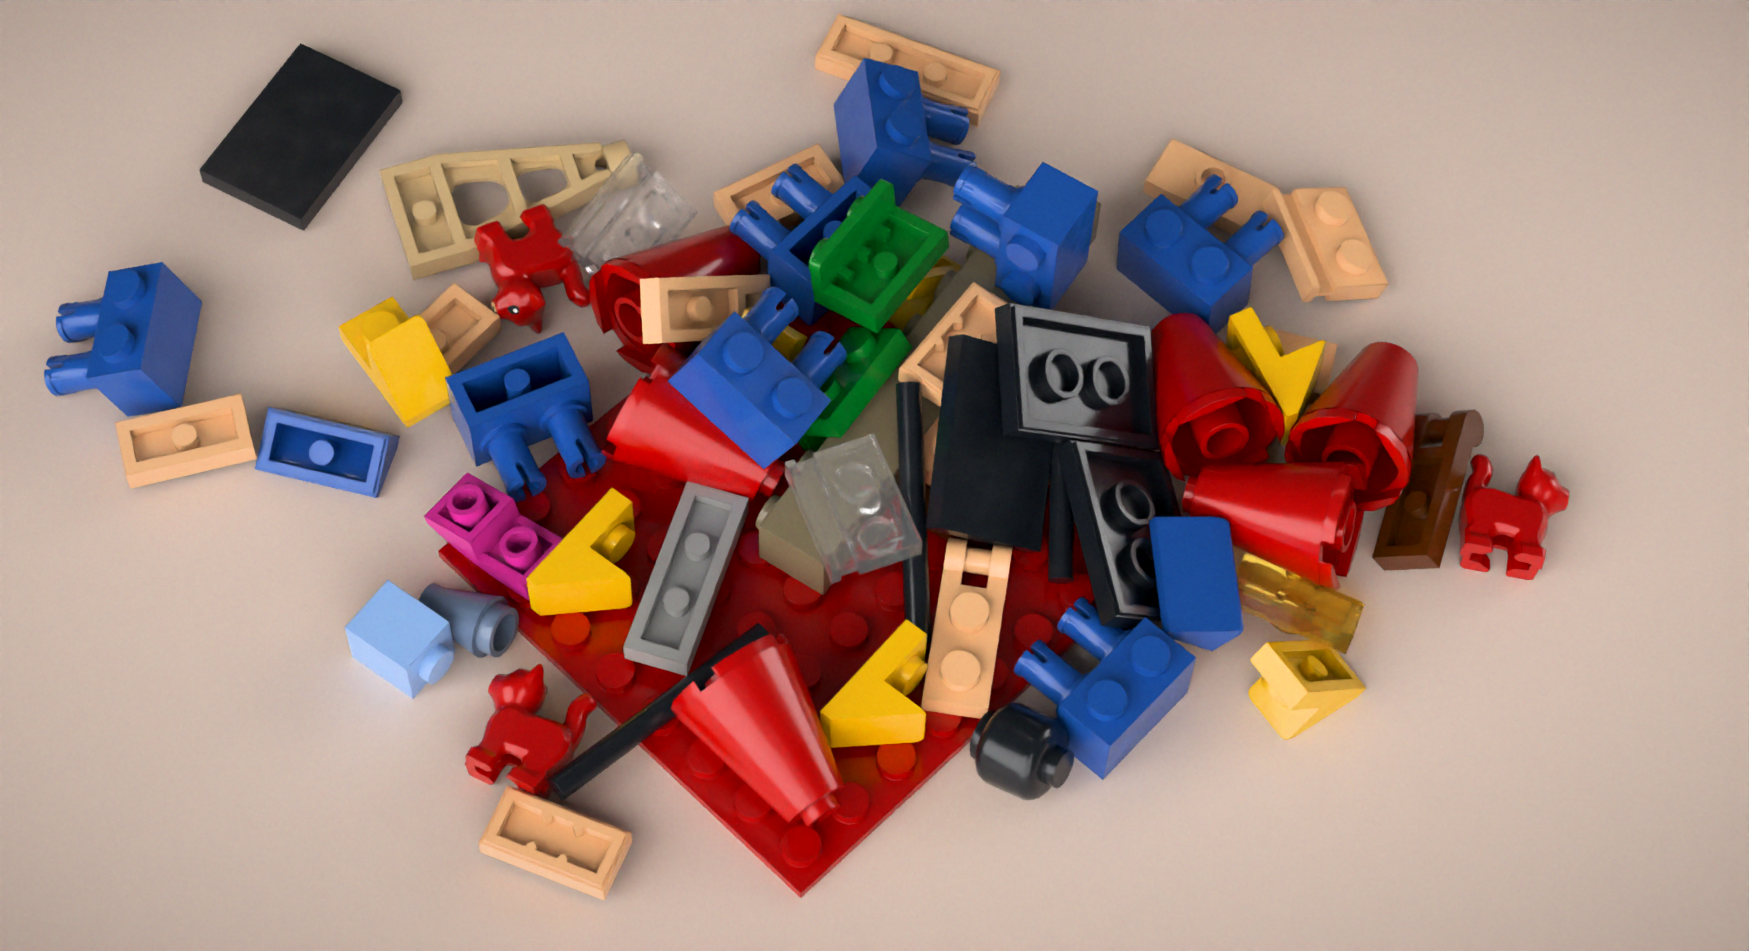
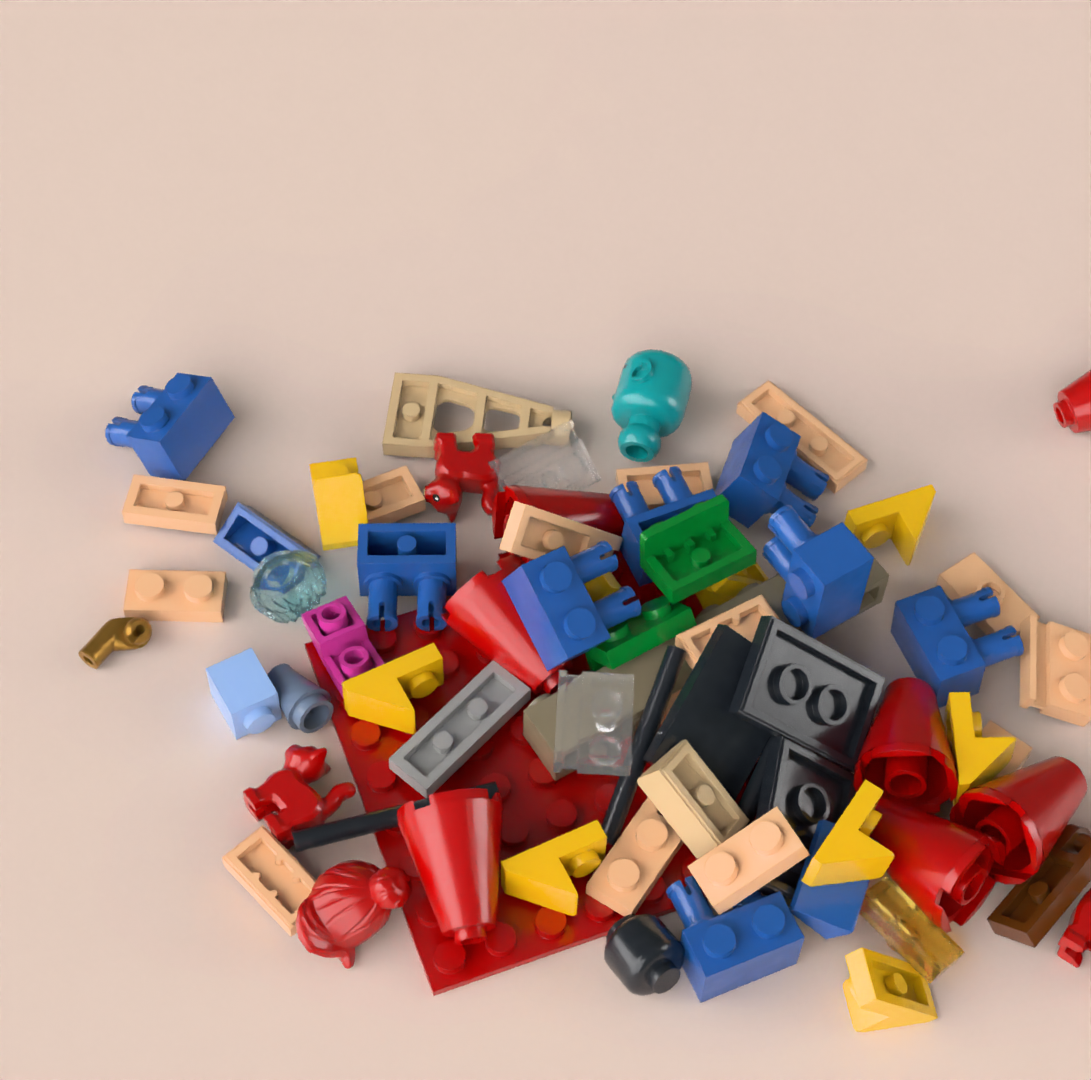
camera: 25 degrees right, 5 degrees down
black tile [199,43,403,231] -> none
none -> pearl gold arm [78,617,152,669]
none -> light nougat plate [123,569,228,623]
none -> clear light blue hair [250,550,327,624]
none -> red hair [296,860,412,969]
none -> teal piece [611,349,692,462]
none -> tan slope [637,739,750,859]
none -> light nougat plate [687,806,810,915]
none -> yellow slope [801,779,895,887]
none -> yellow slope [844,484,936,566]

